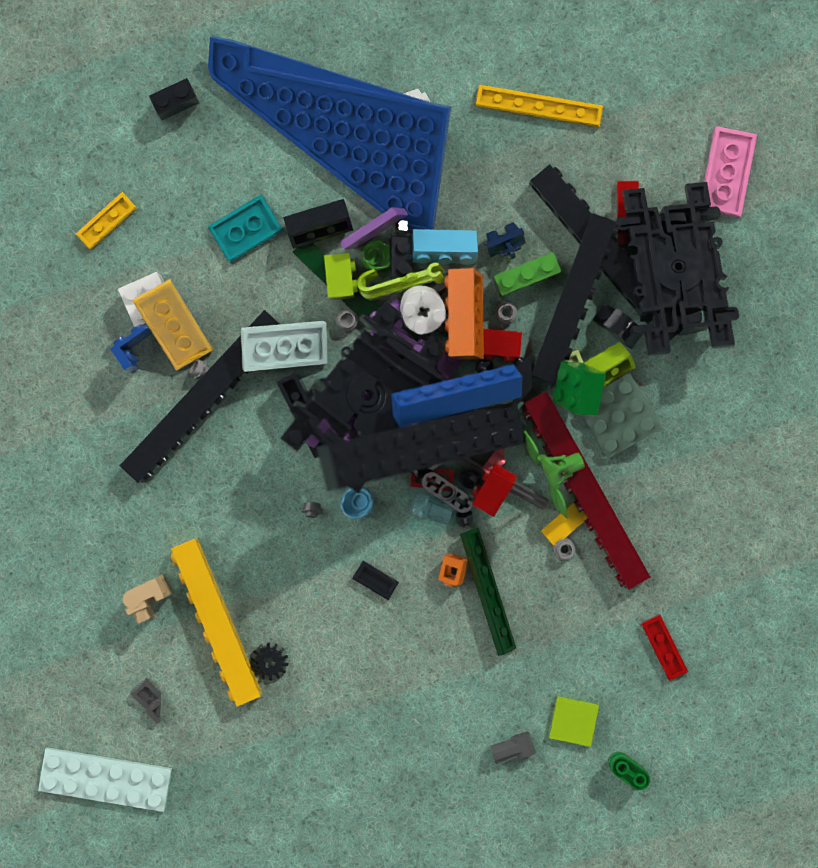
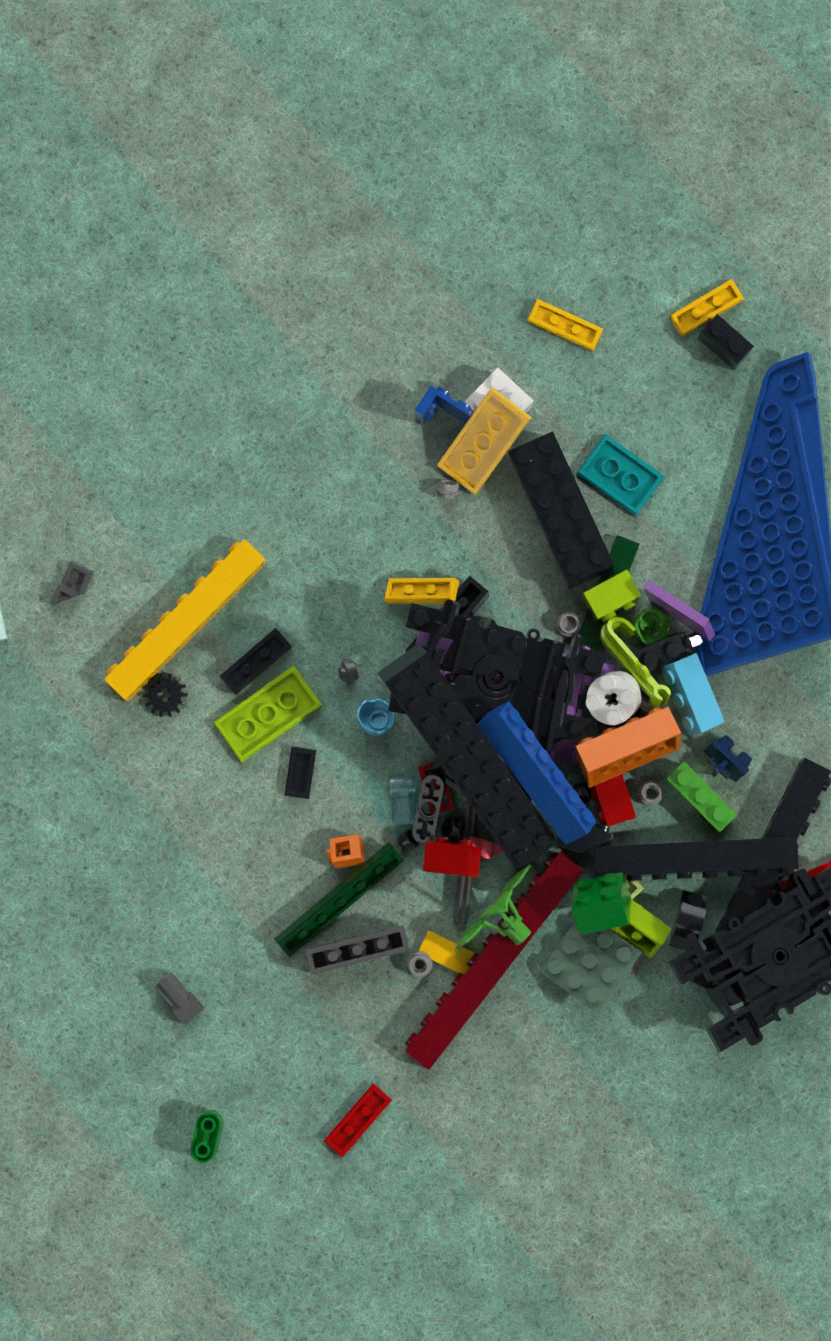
camera: 65 degrees right, 5 degrees down
black brick [119,310,280,483] -> none
tan hips [123,575,172,624] -> none
light aqua plate [241,321,327,372] -> none
black brick [283,199,354,249] -> none
lime tile [549,696,599,747] -> none
none -> lime tile [213,665,323,763]
none -> black plate [220,628,292,695]
none -> dark grey brick [305,925,410,975]
none -> yellow tile [384,578,459,604]
none -> black brick [508,431,614,589]
none -> yellow tile [669,279,744,338]

